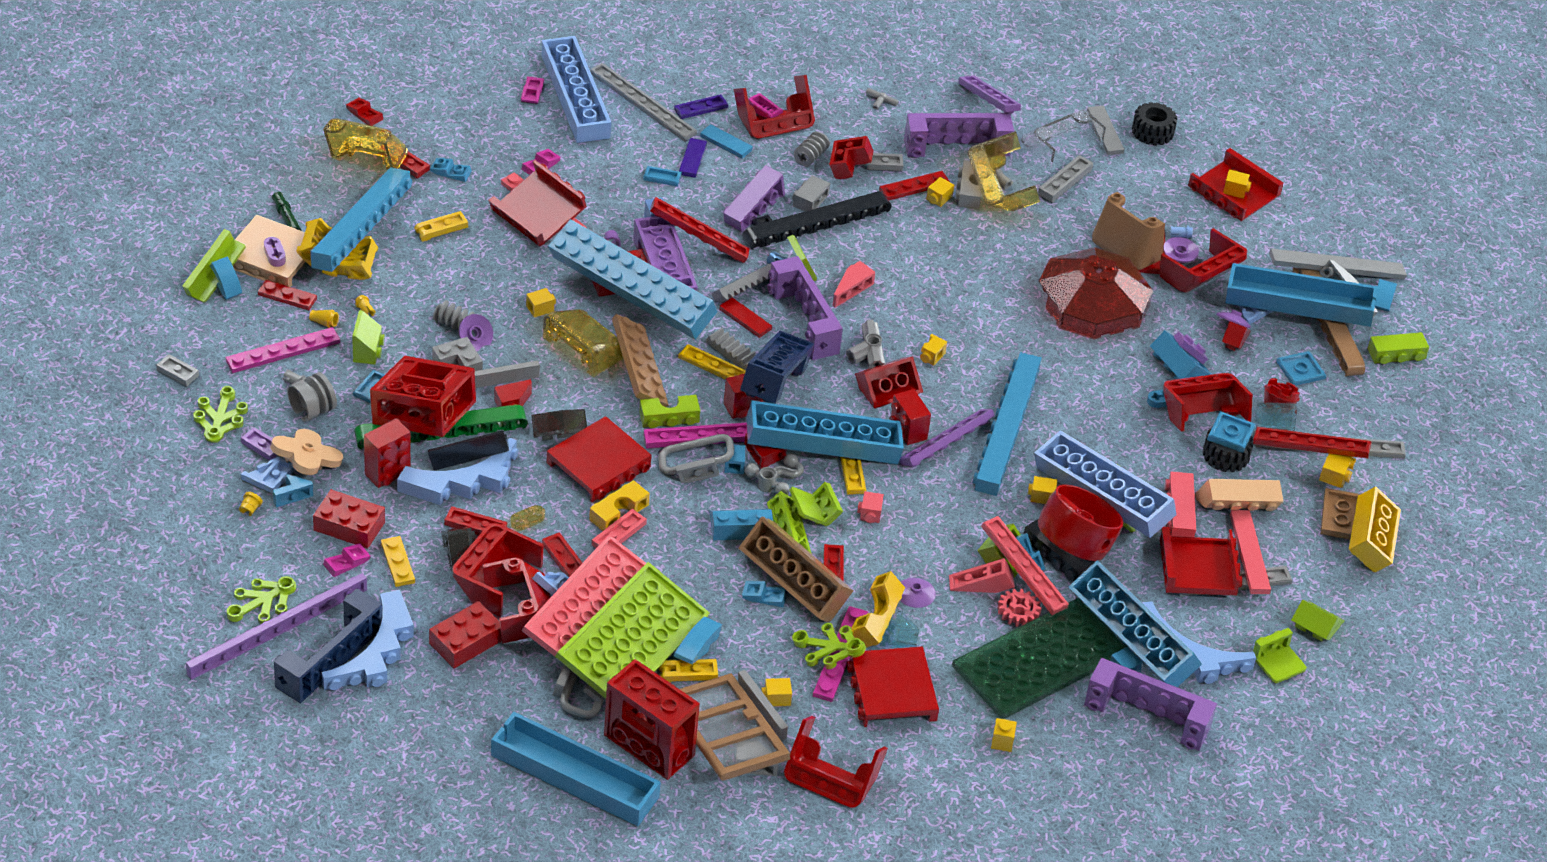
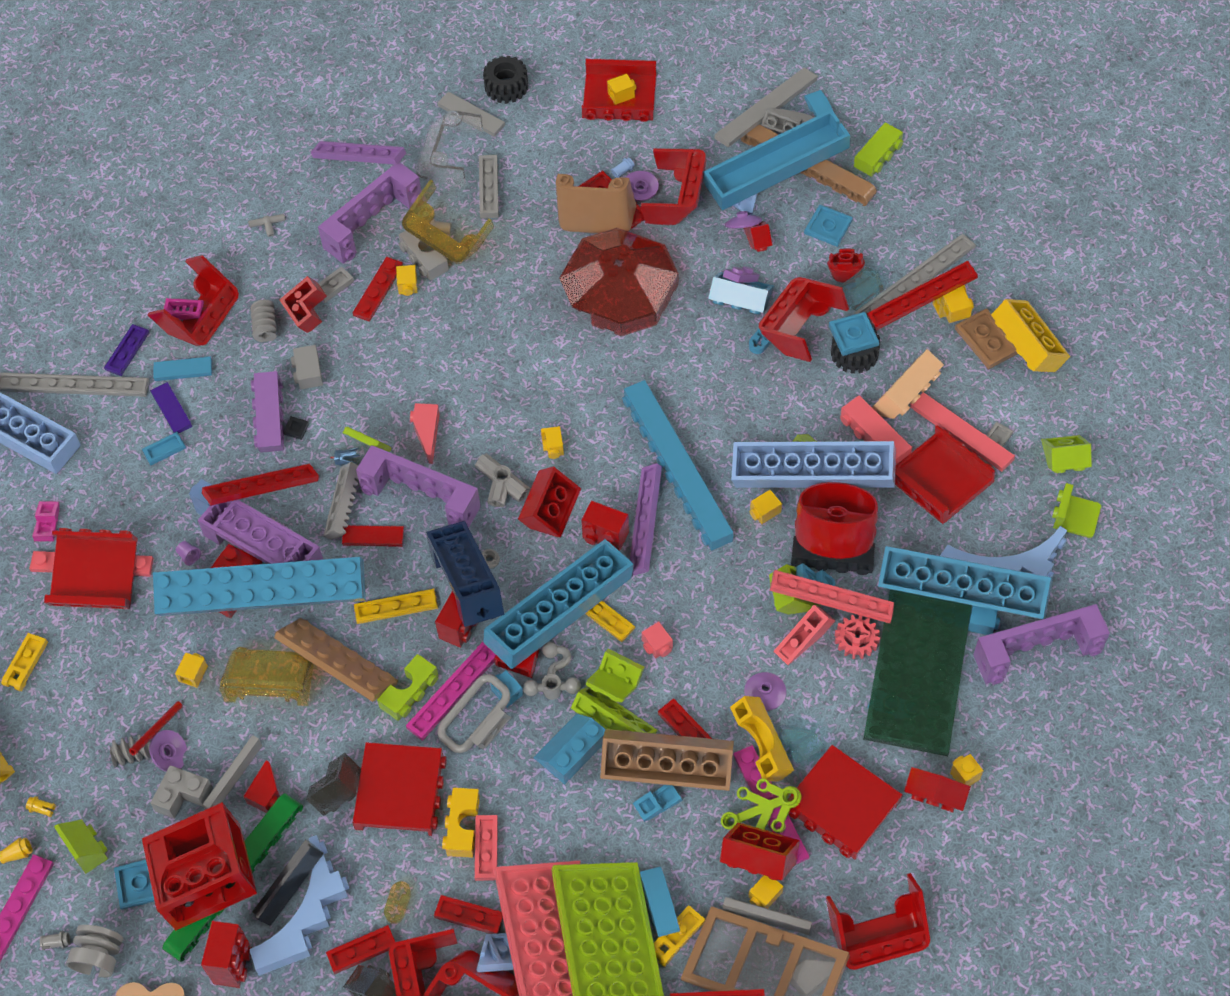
camera: 35 degrees left, 15 degrees up
light grey gear [706,328,756,370] -> none
black beam [742,191,892,250] -> none
none -> red piece [129,701,183,755]
none -> light grey plate [482,549,500,569]
none -> red brick [720,822,800,881]
none -> red brick [904,767,971,813]

